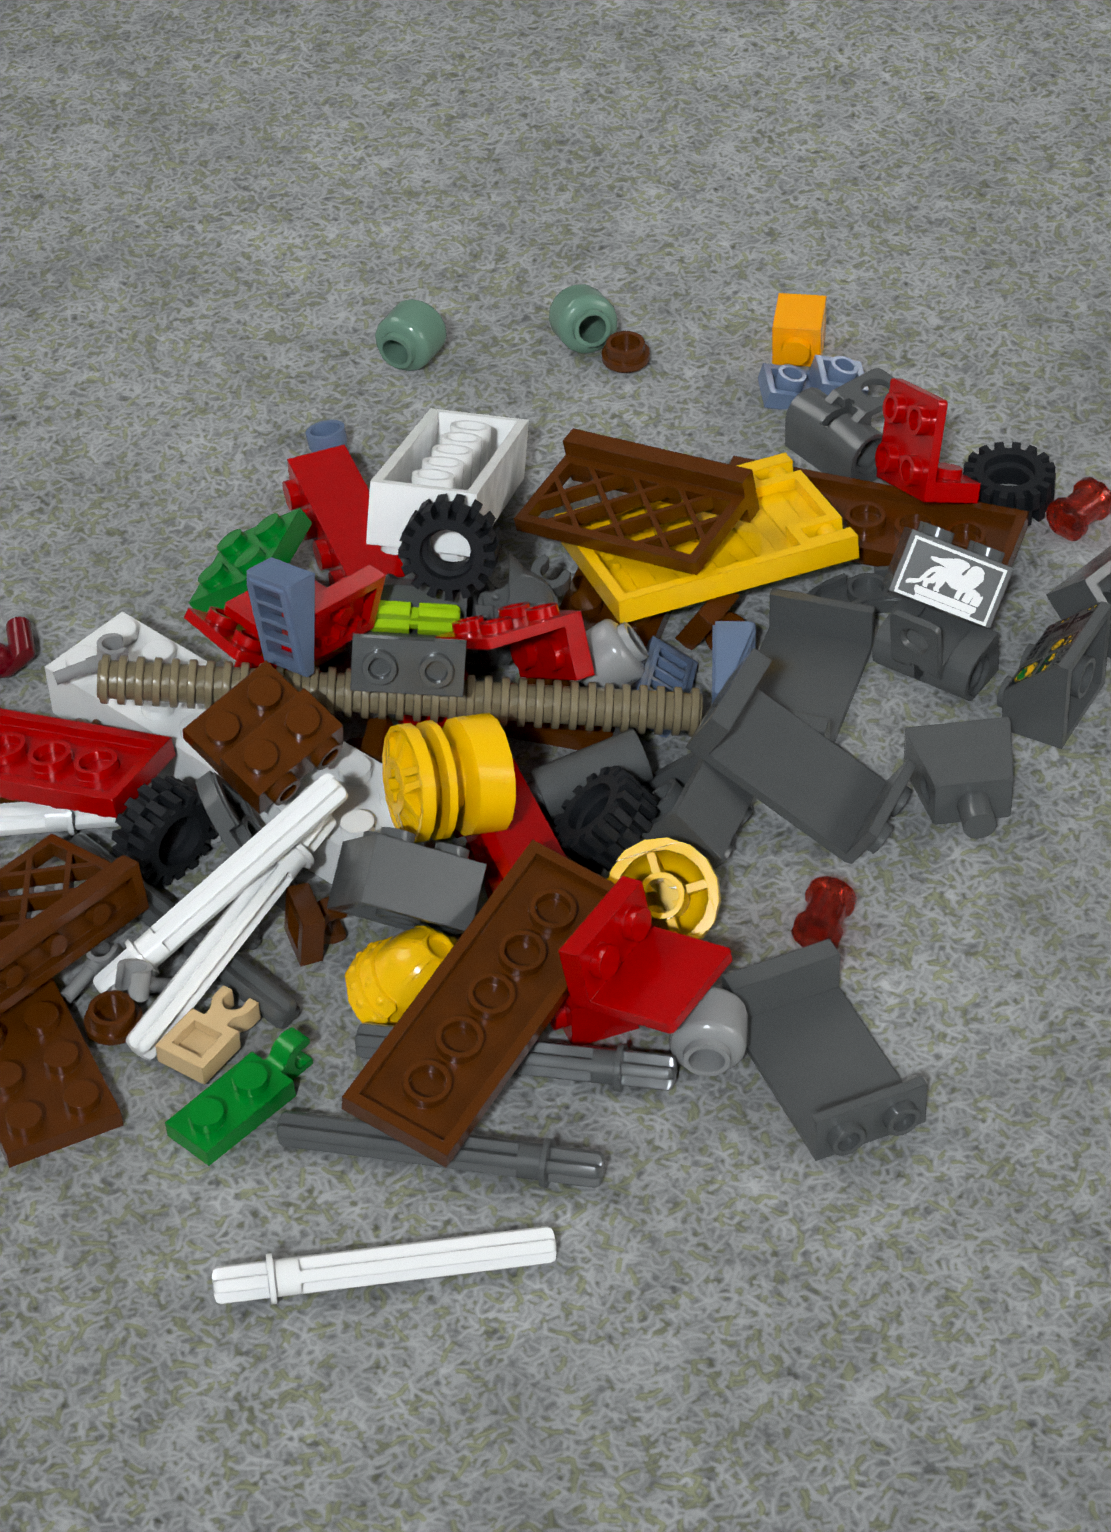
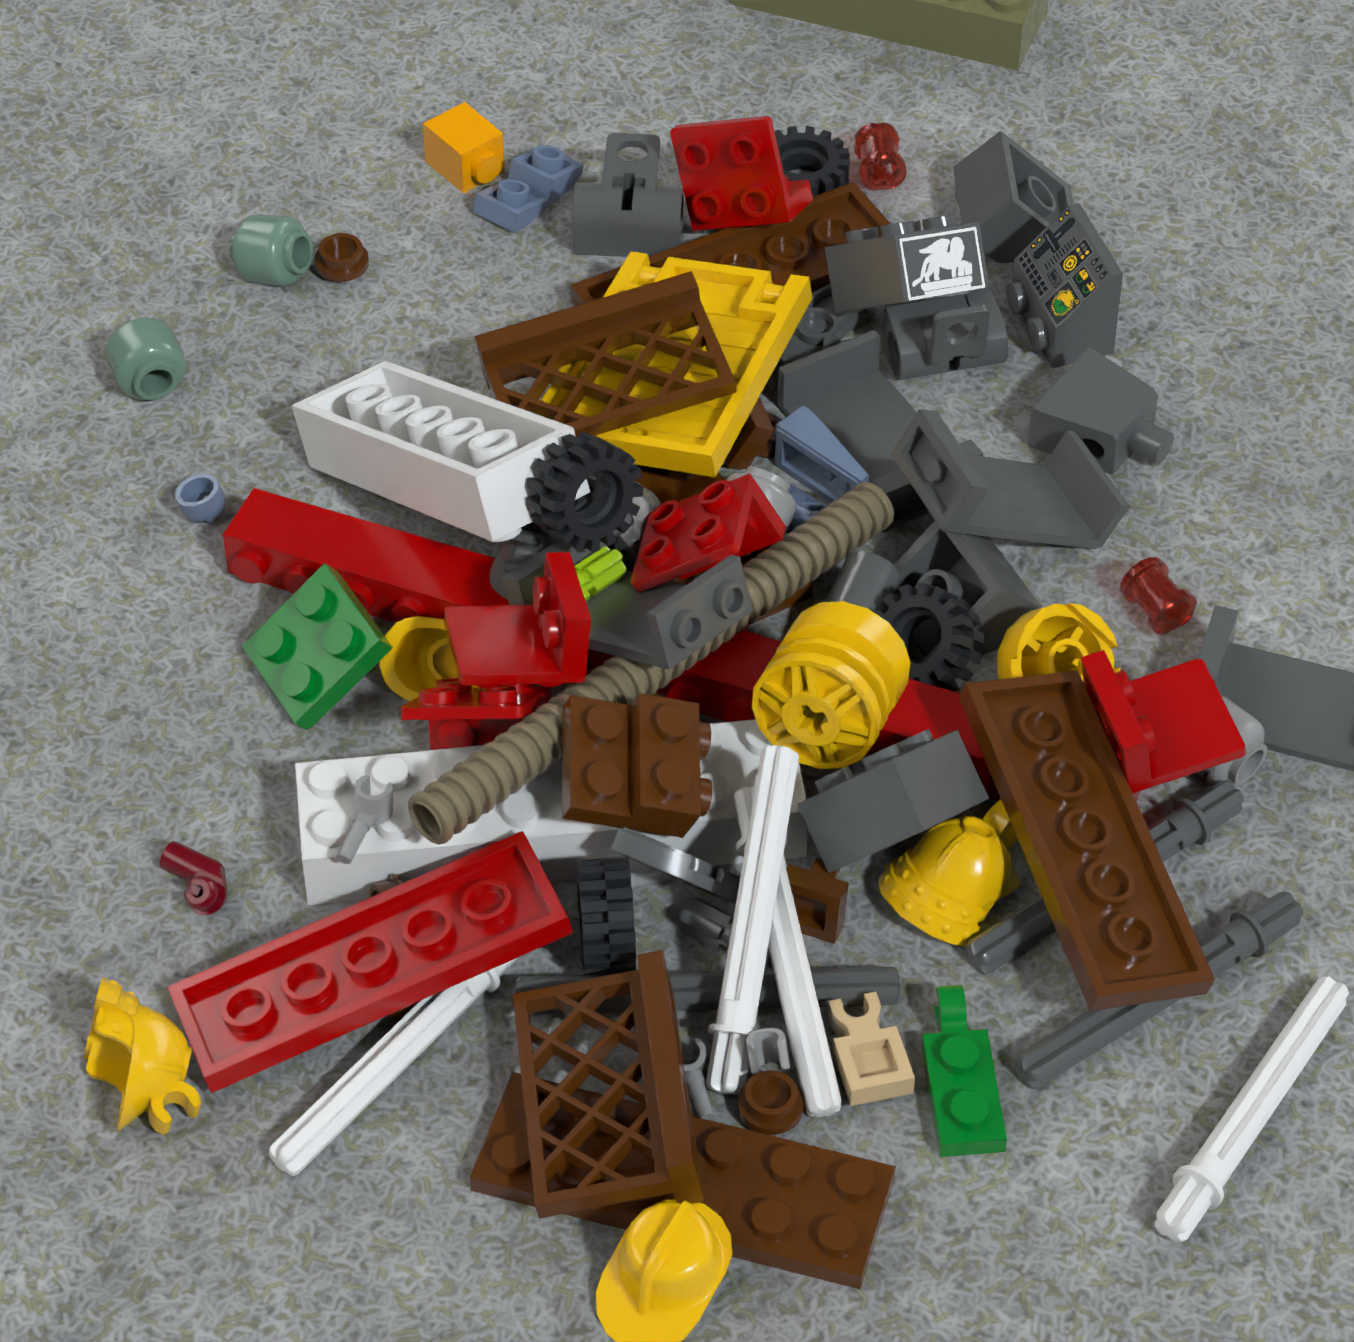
camera: 50 degrees left, 5 degrees up
sand blue slope [246,557,315,677] -> none

